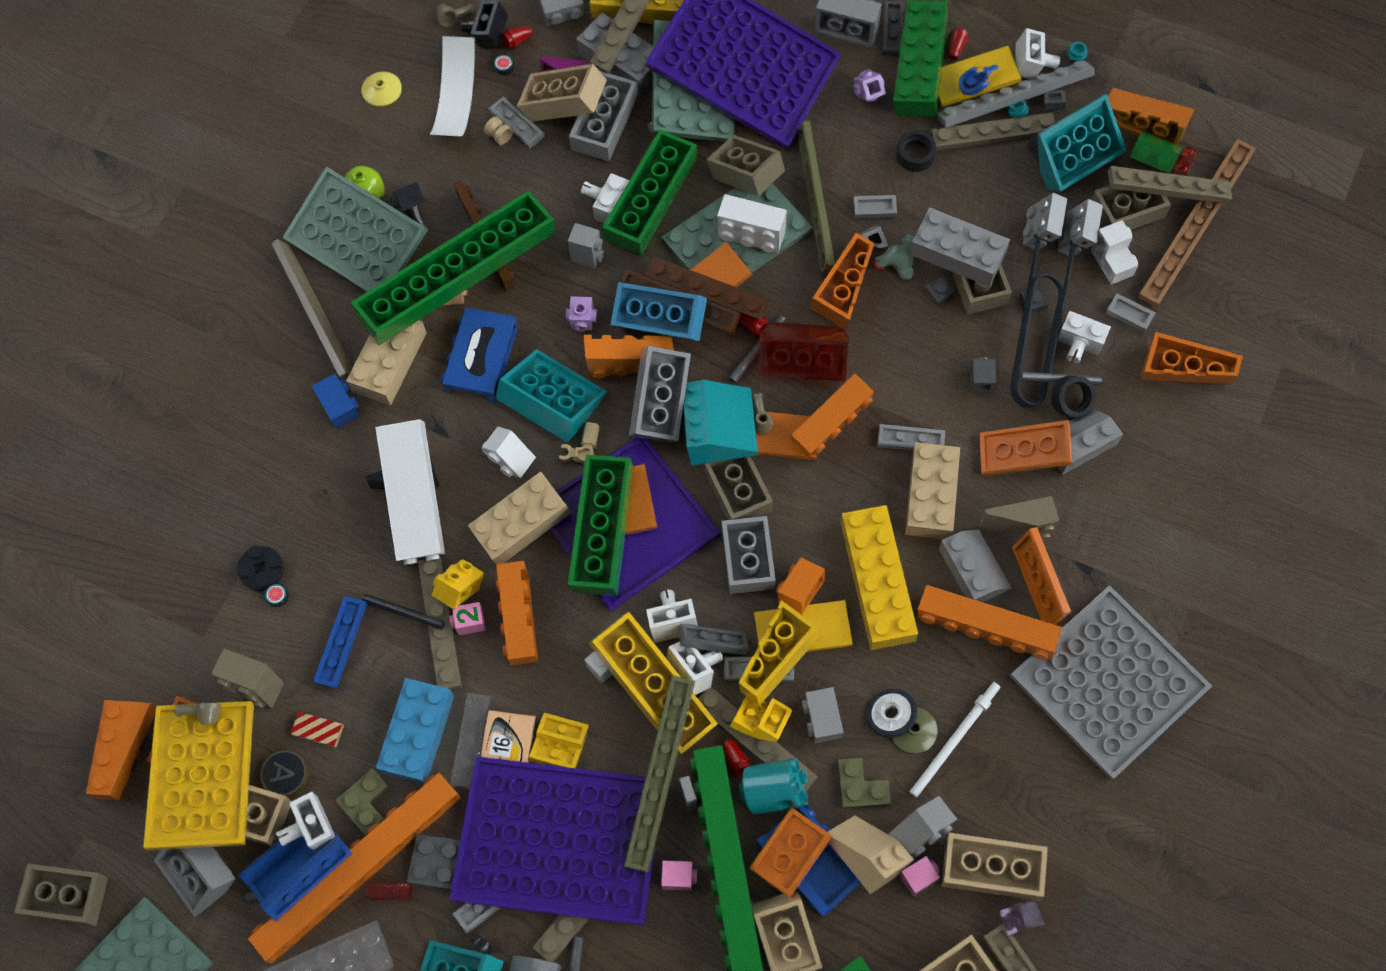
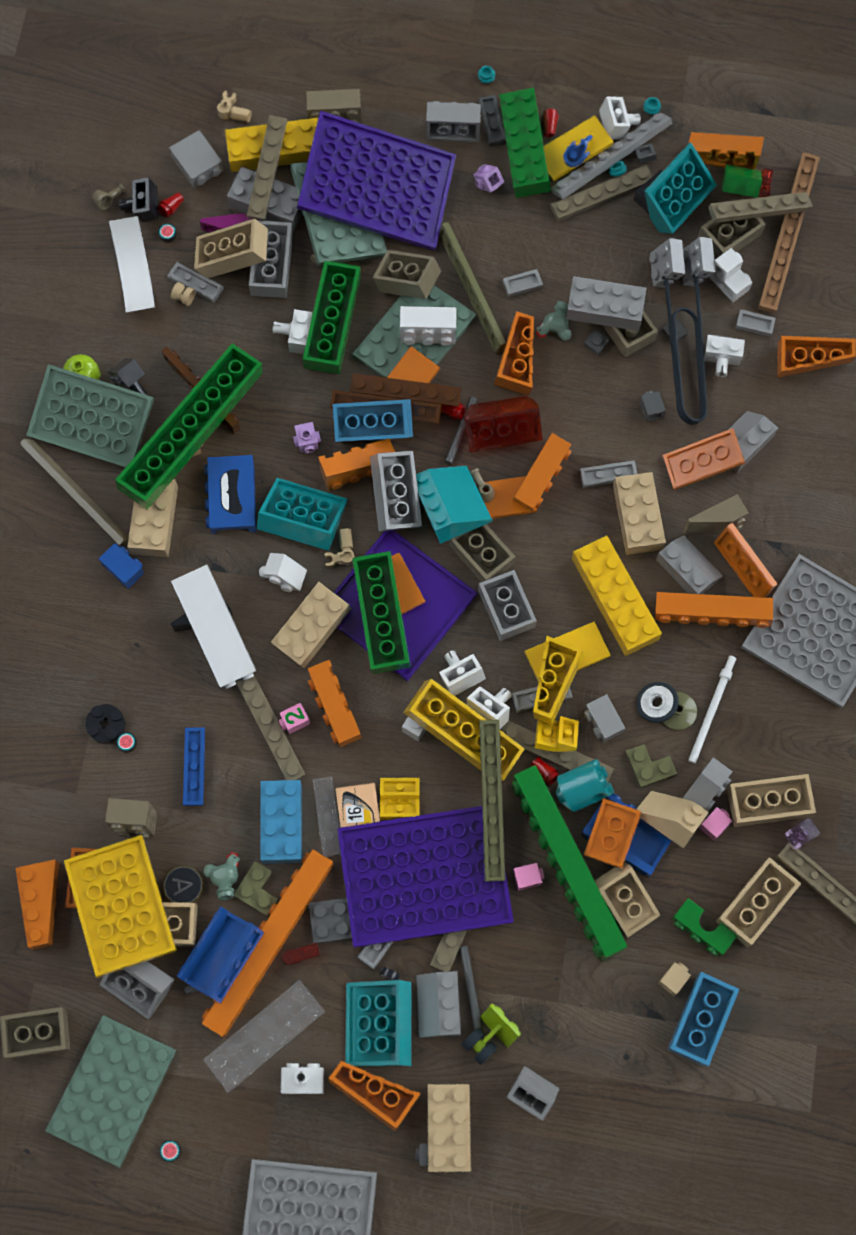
camera: 20 degrees left, 5 degrees up
dark tan bar [175,703,221,725] -> none
white brick [276,792,335,851] -> none
tile [291,712,344,748] -> none
light yellow dish [361,72,402,107] -> none
black bar [362,594,445,630] -> none
yellow brick [432,559,484,609] -> none
light grey brick [568,223,604,269] -> none
dark grey tile [678,624,749,655] -> none
light grey tile [680,776,697,811] -> none
orange brick [776,558,825,615] -> none
light grey brick [860,225,888,248] -> none
black tyre [896,130,936,172] -> none
dark grey bar [1019,372,1102,385] -> none
black tyre [1051,375,1097,418] -> none
none -> sand green animal [203,852,240,900]

